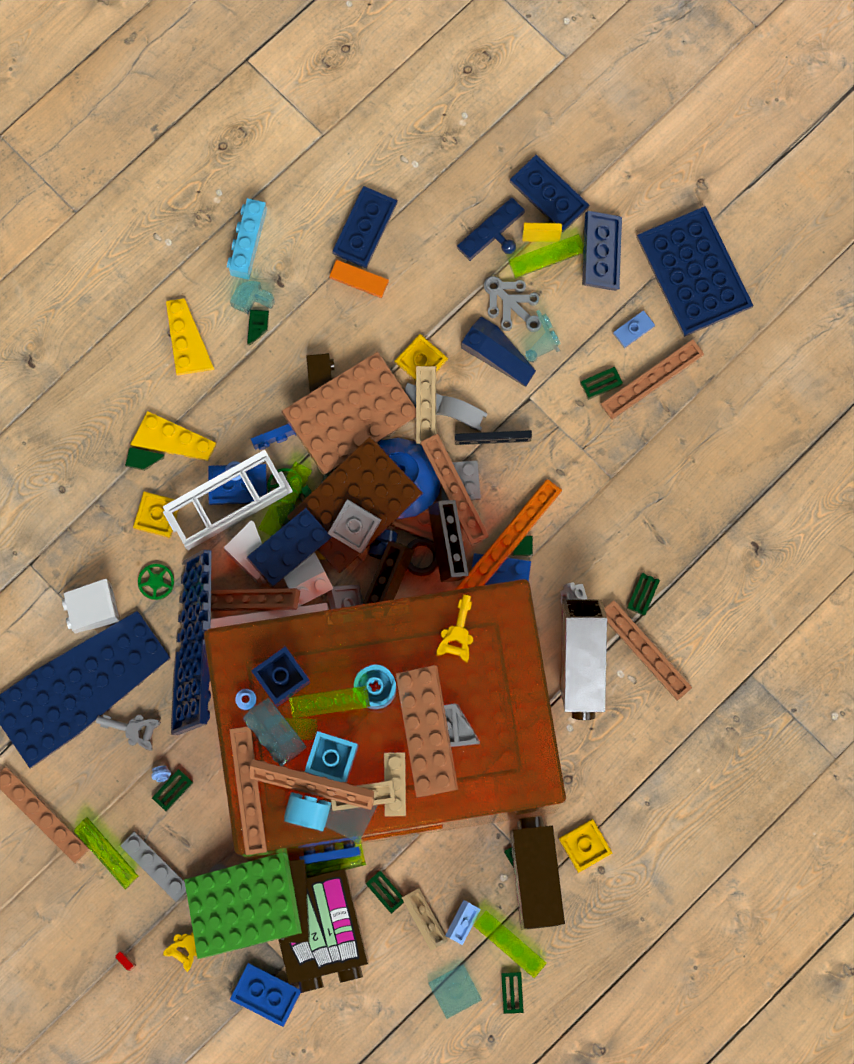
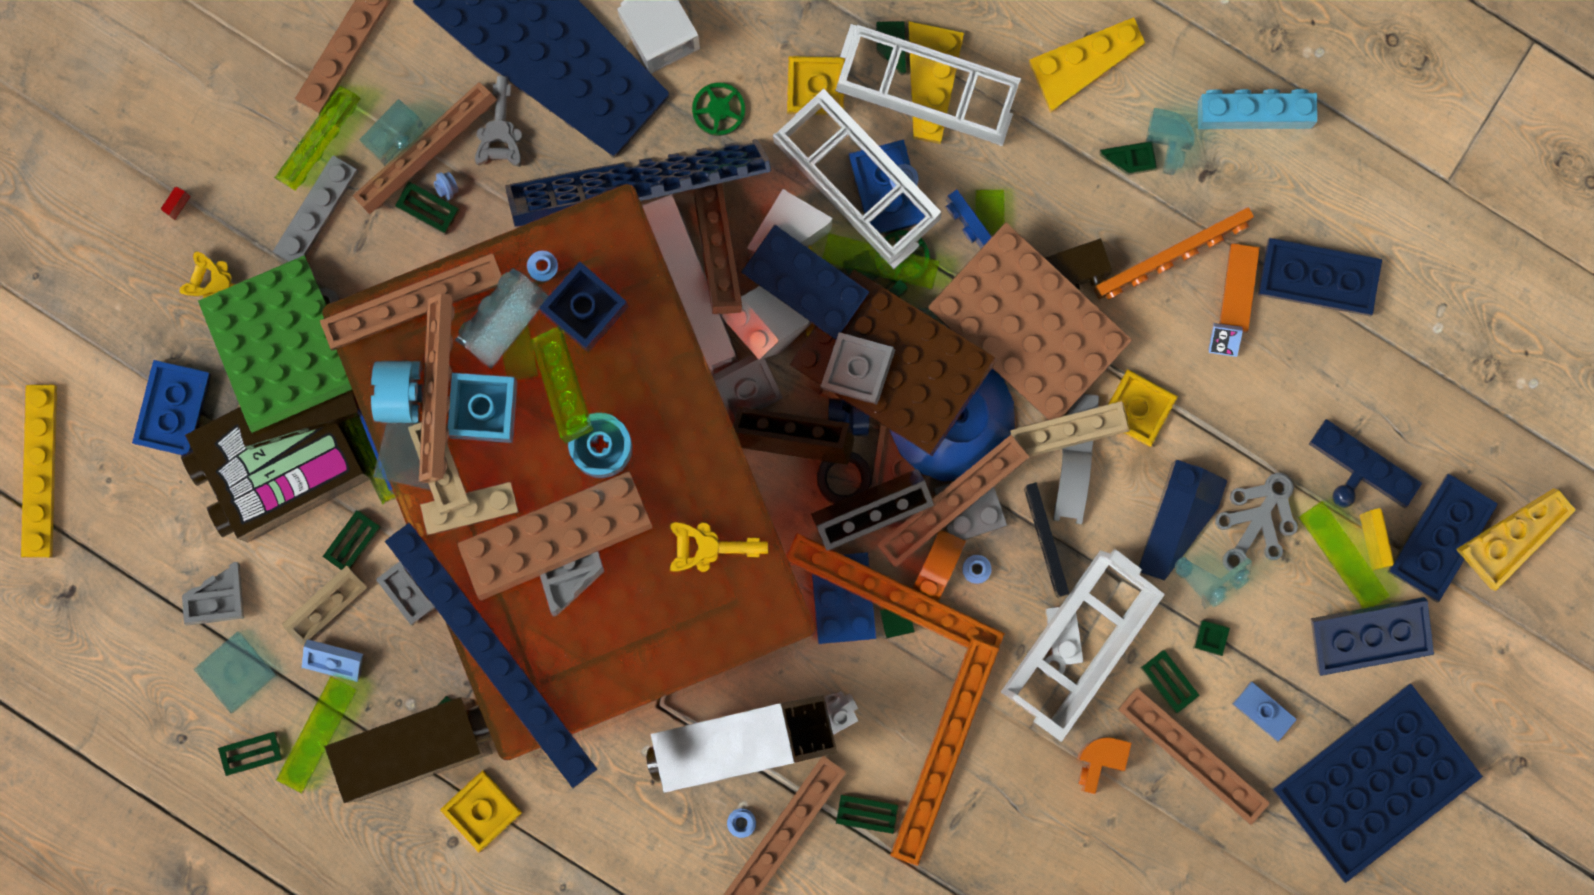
camera: 75 degrees right, 5 degrees up
none -> light grey wing [182,562,244,626]
none -> nougat plate [353,82,497,215]
none -> clear light blue brick [359,99,423,166]
none -> light grey plate [376,561,435,626]
none -> dark blue plate [385,522,598,788]
none -> light blue plate [727,808,756,838]
none -> white piece [835,24,1021,146]
none -> orange tile [890,637,1000,866]
none -> orange brick [912,530,966,601]
none -> light blue plate [962,555,991,584]
none -> clear neon green tile [975,190,1005,235]
none -> white piece [1001,549,1165,742]
none -> white hinge [1044,607,1083,678]
none -> orange brick [1077,738,1132,794]
none -> orange plate [1094,207,1254,300]
none -> dark green tile [1193,620,1230,656]
none -> tile [1208,323,1243,357]
none -> yellow wing [1456,488,1576,591]

